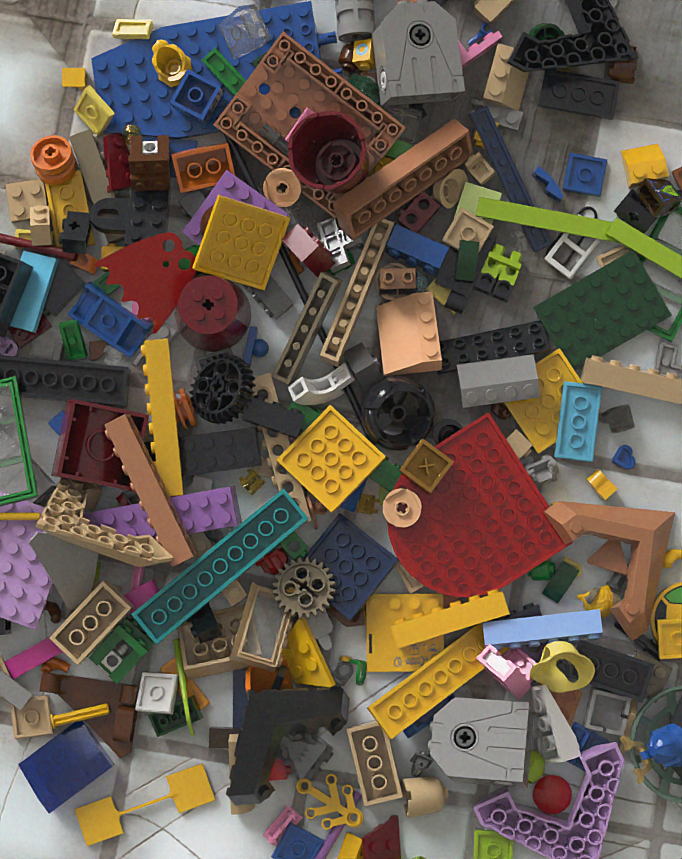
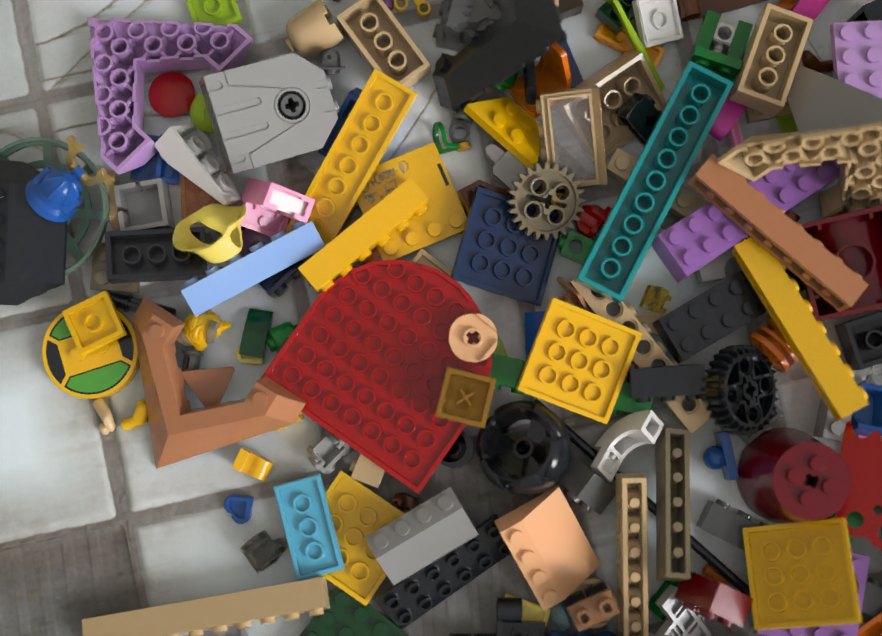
camera: 155 degrees right, 0 degrees up
clear yellow tile [356,494,380,515] -> none

